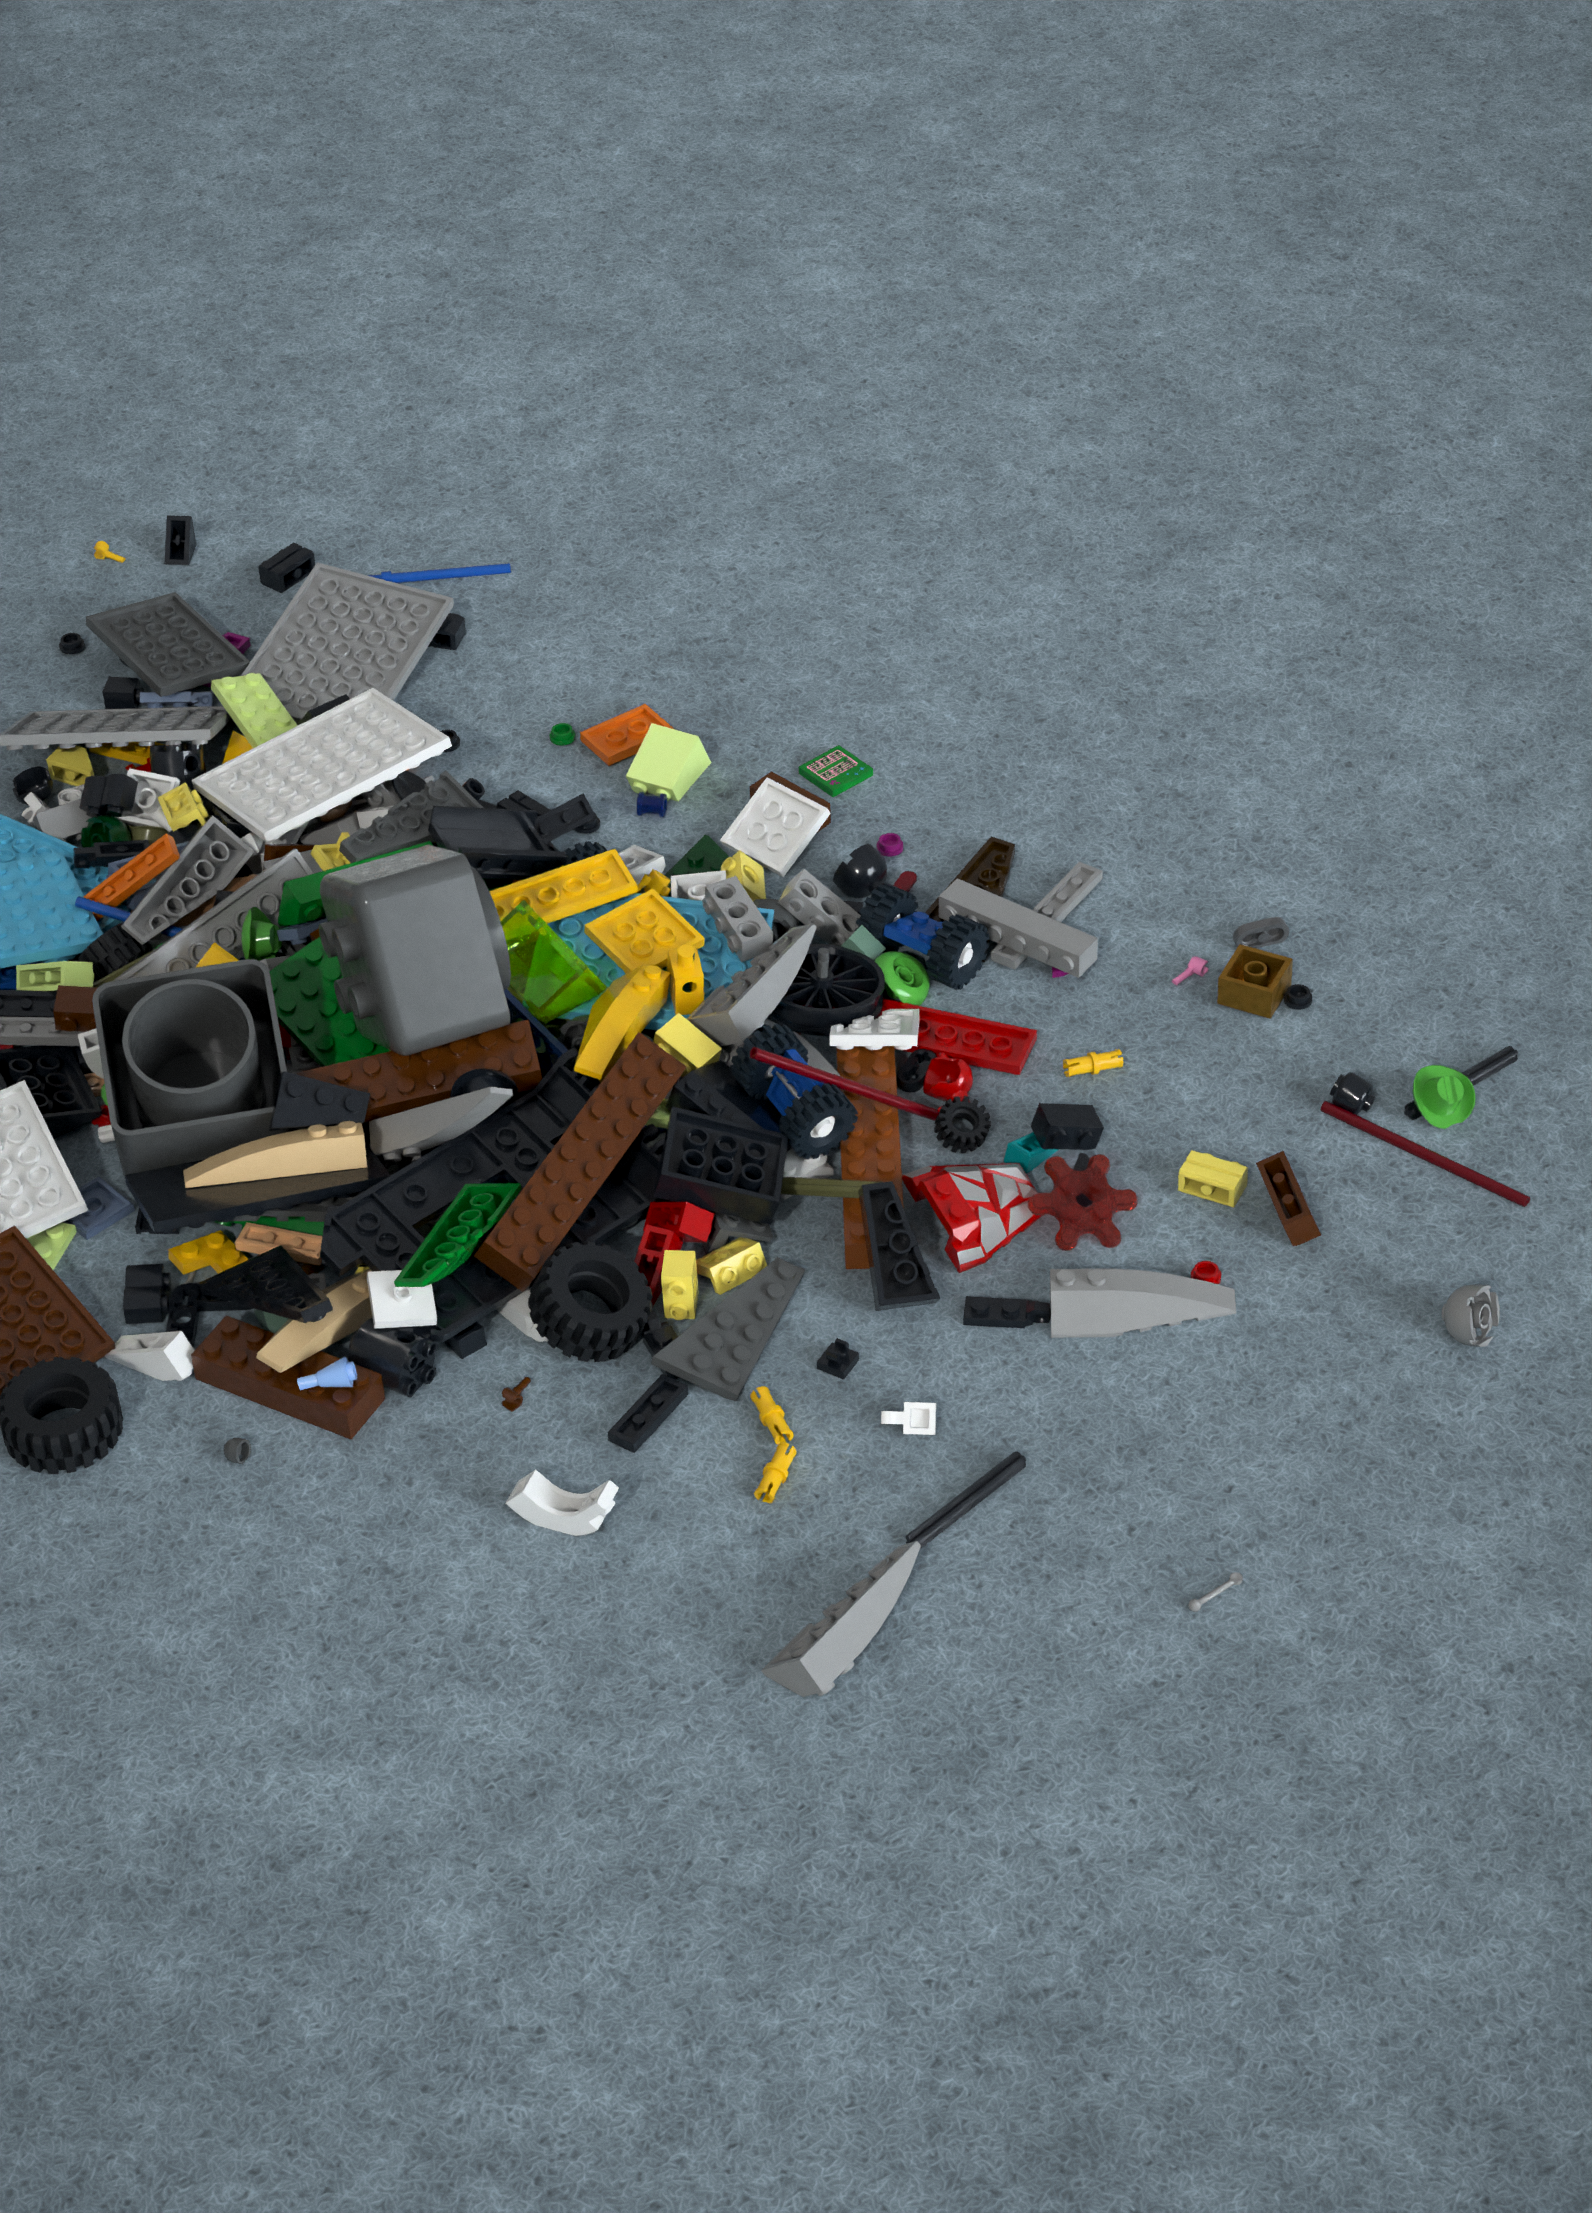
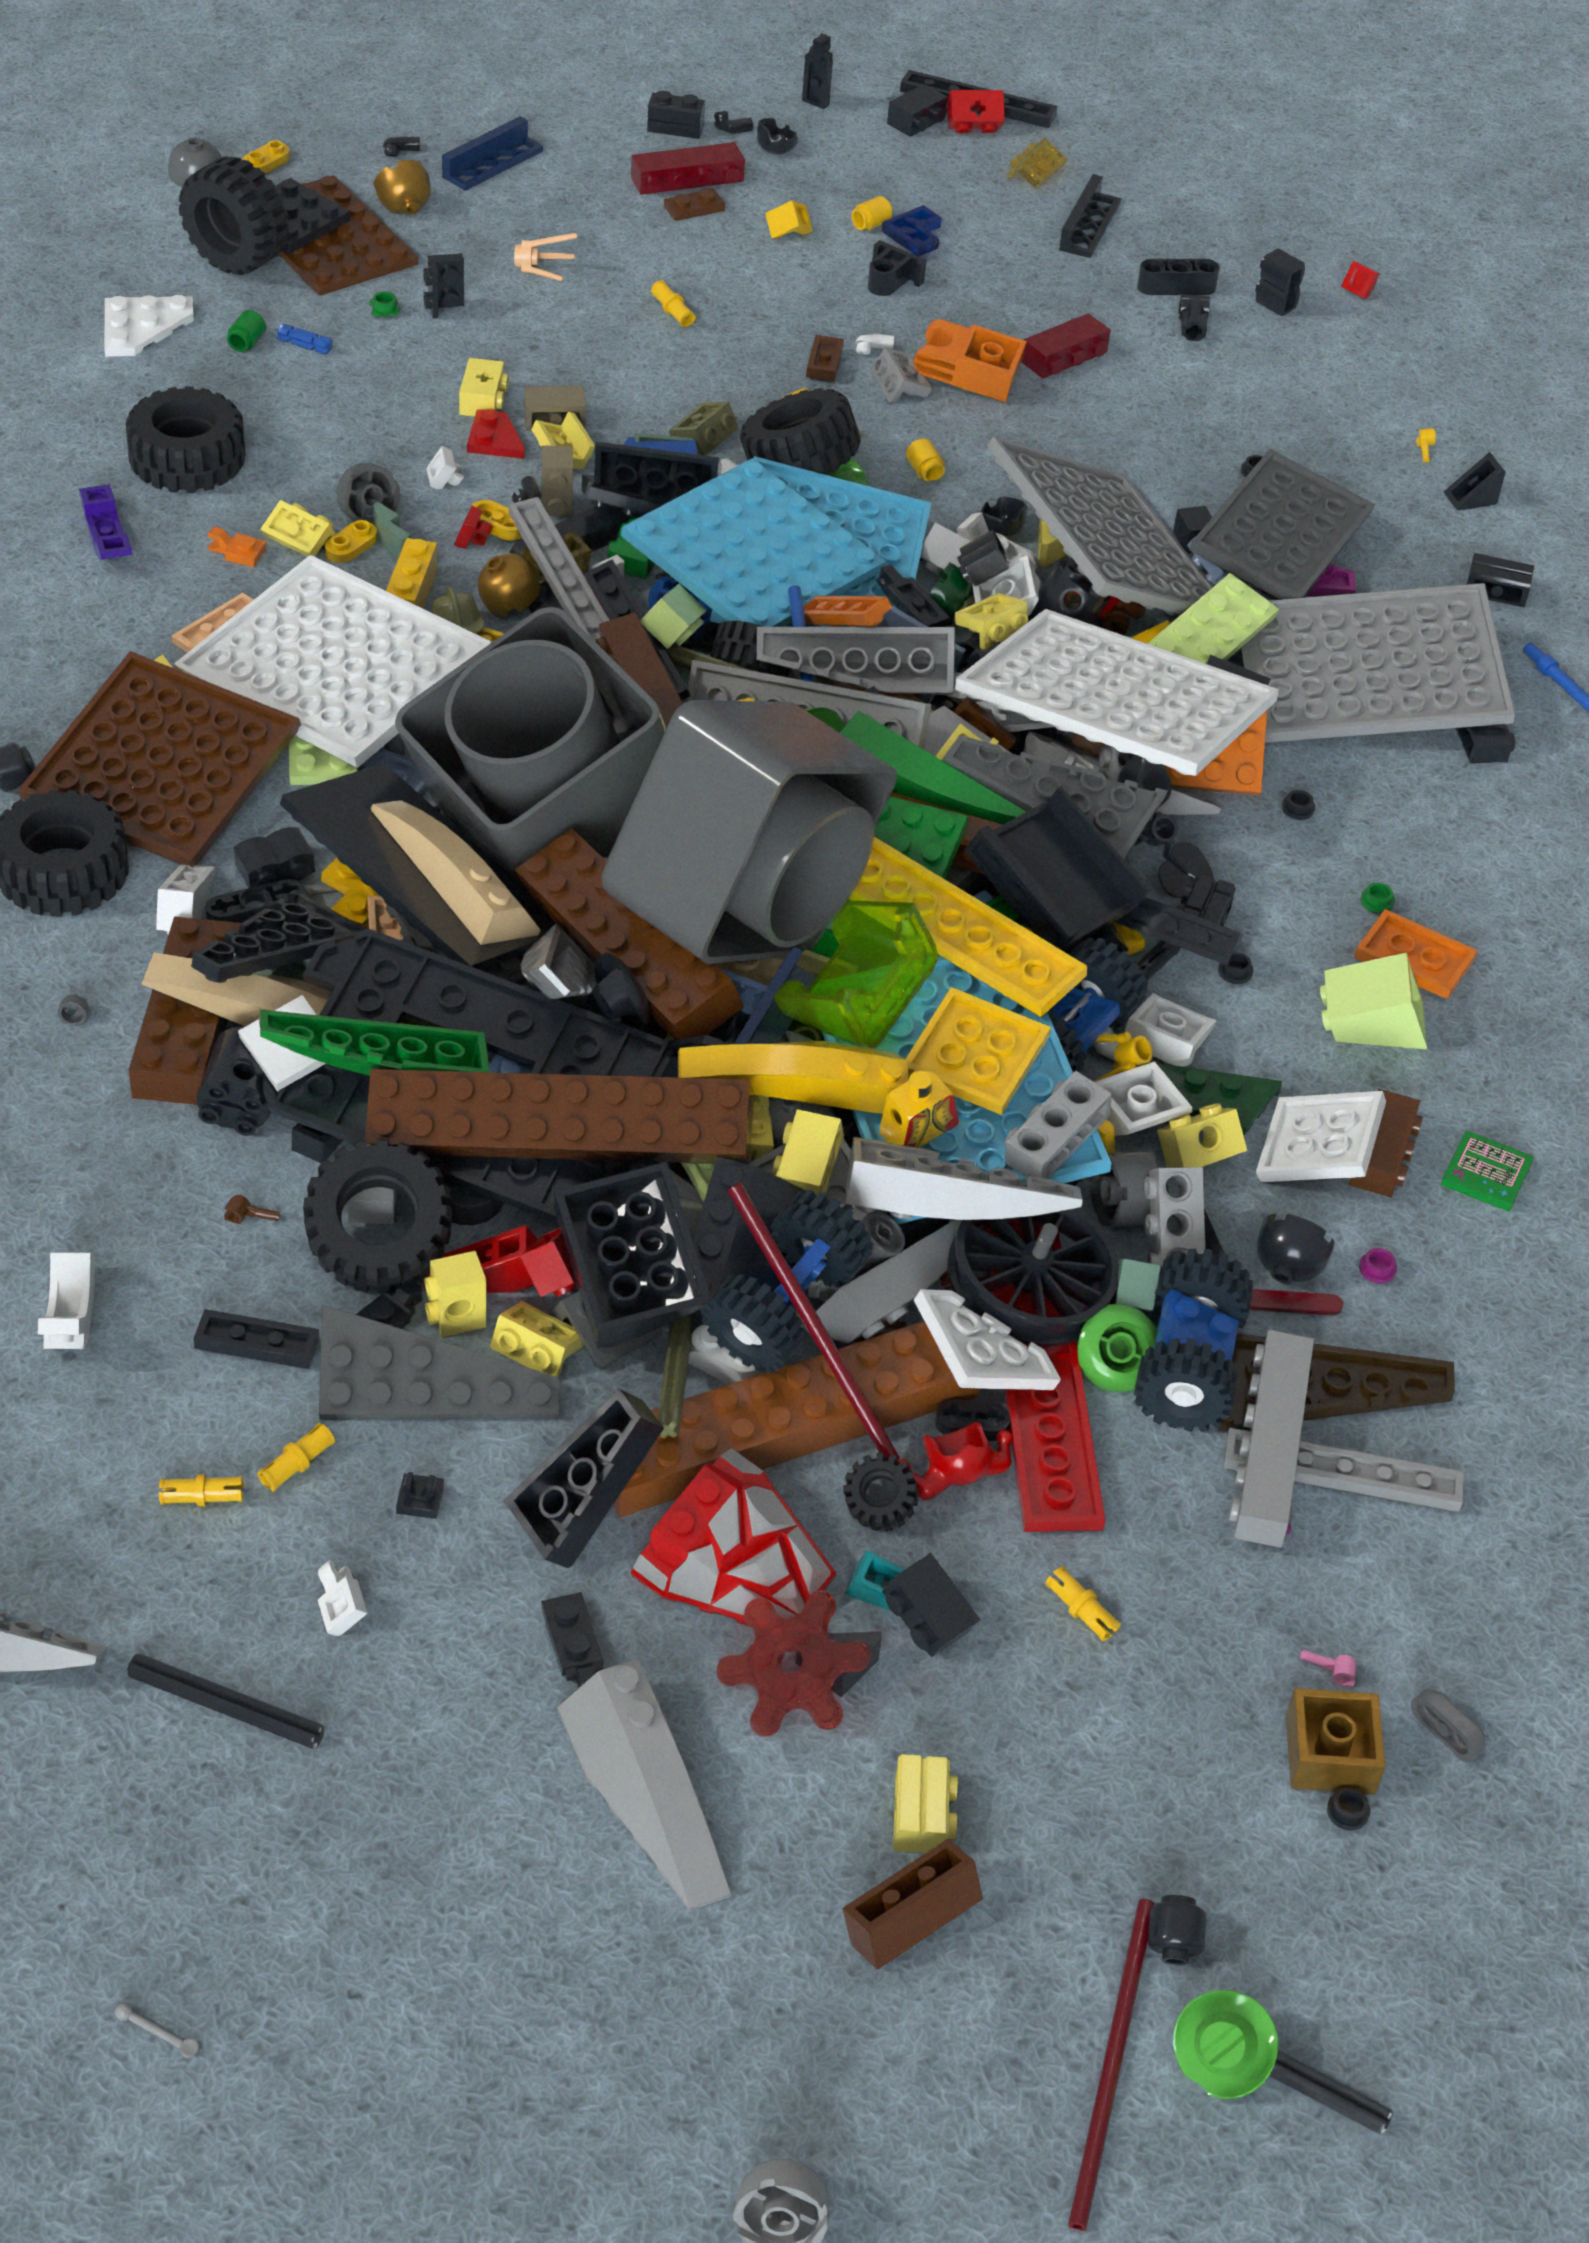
camera: 60 degrees right, 5 degrees up
black wing [269,1071,370,1131] -> none
light blue cone [297,1357,357,1390] -> none
clear blue bush [637,792,667,817] -> none
red plate [1191,1261,1221,1285] -> none

